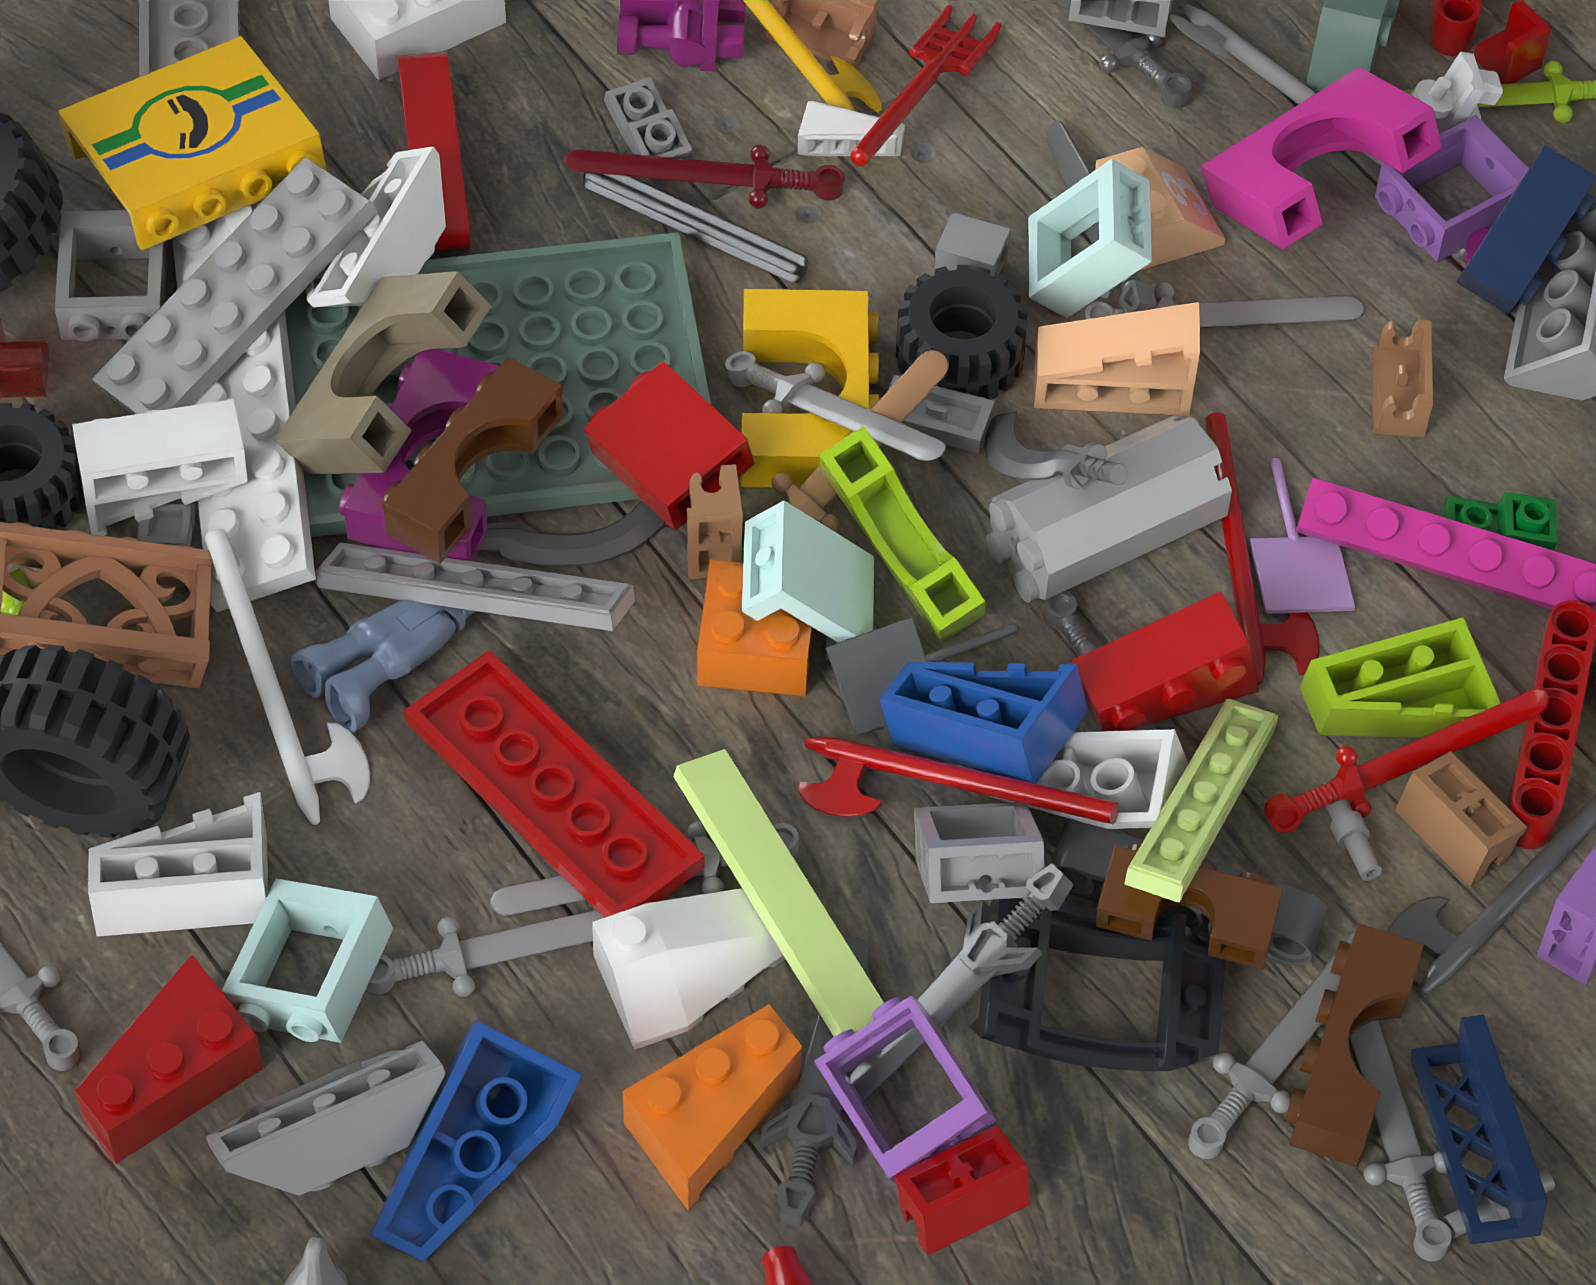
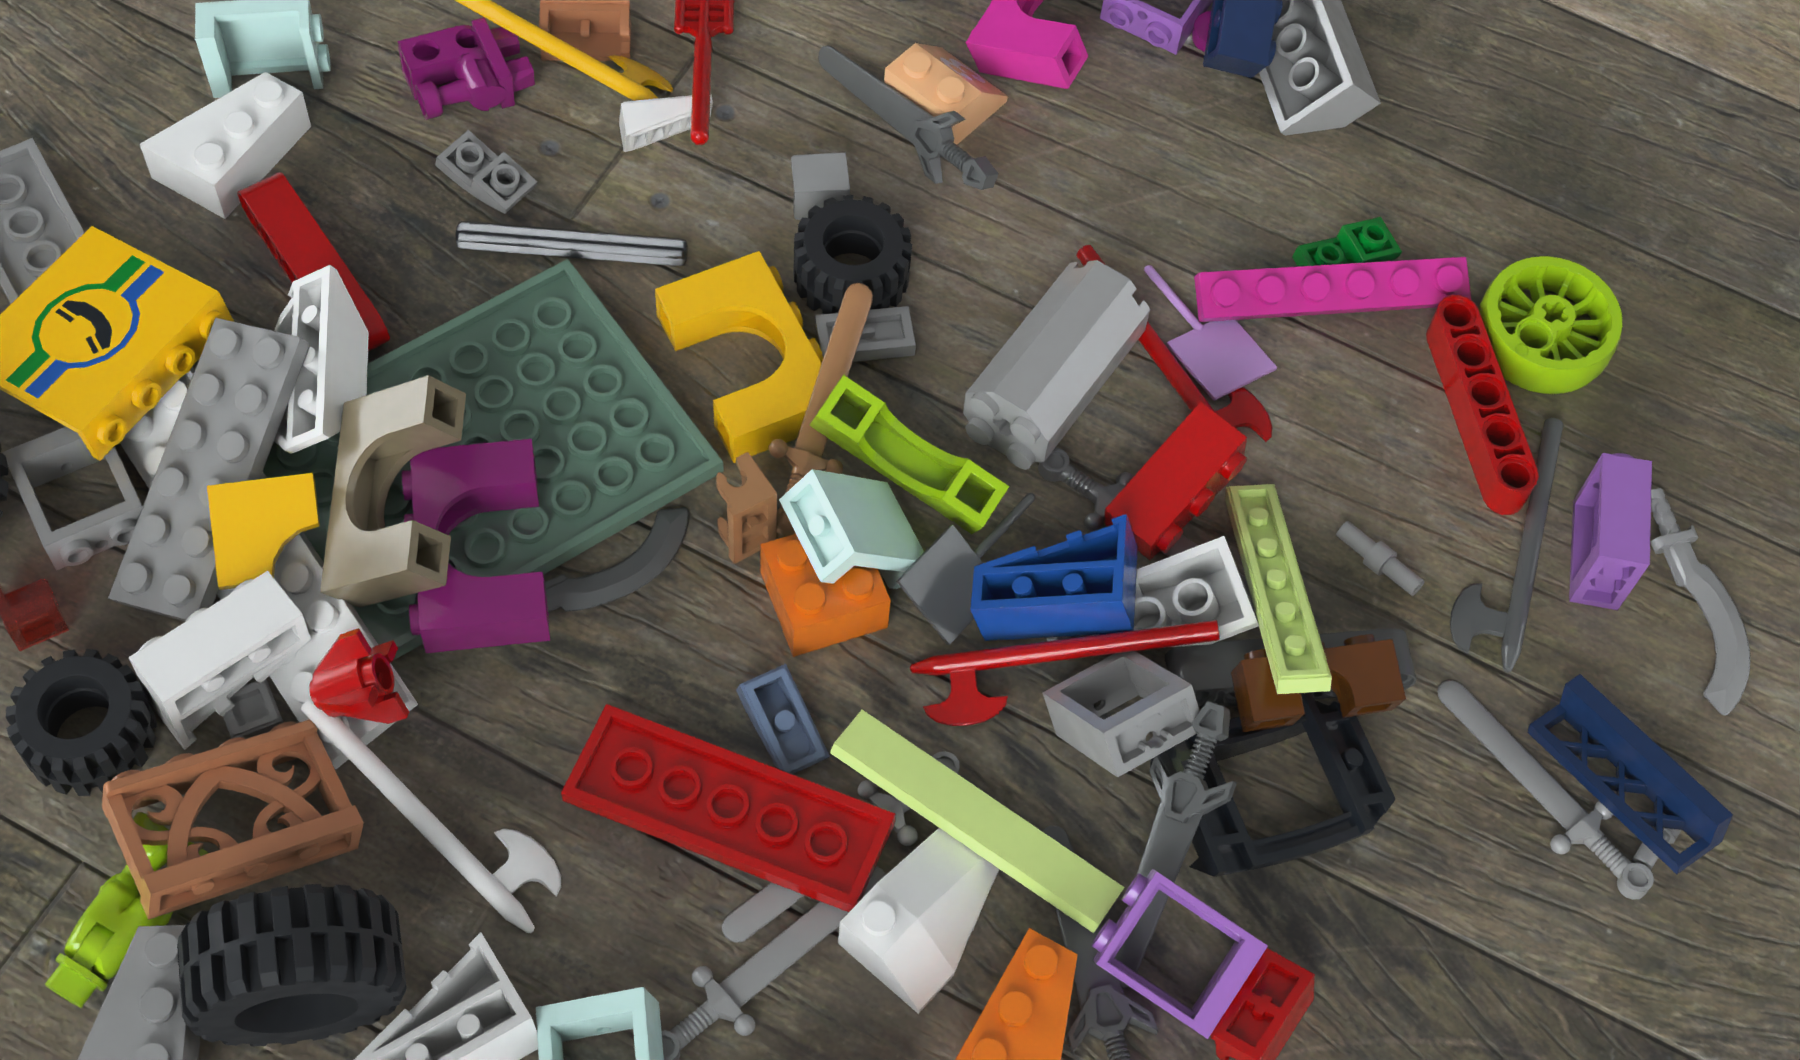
camera: 30 degrees left, 5 degrees up
sand blue piece [290,600,477,733] -> none
light grey tile [315,542,635,631] -> none
reddish brown arch [382,357,563,564] -> none
dark red sword [564,144,845,209] -> none
red brick [583,361,755,532] -> none
light grey sword [725,351,946,461] -> none
dark grey sword [985,411,1128,489] -> none
light aqua window [1028,159,1152,318] -> none
light nougat wedge [1034,302,1200,416] -> none
light grey sword [1083,282,1364,327] -> none
light grey sword [1188,932,1355,1159] -> none
red sword [1263,689,1549,833] -> none
reddish brown arch [1284,923,1424,1167] -> none
lime wedge [1299,617,1501,740] -> none
medium nougat hinge [1372,319,1433,438] -> none
medium nougat hinge [1394,751,1527,887] -> none
none -> yellow tile [207,473,320,590]
none -> red brick [309,628,409,724]
none -> sand blue slope [736,664,830,774]

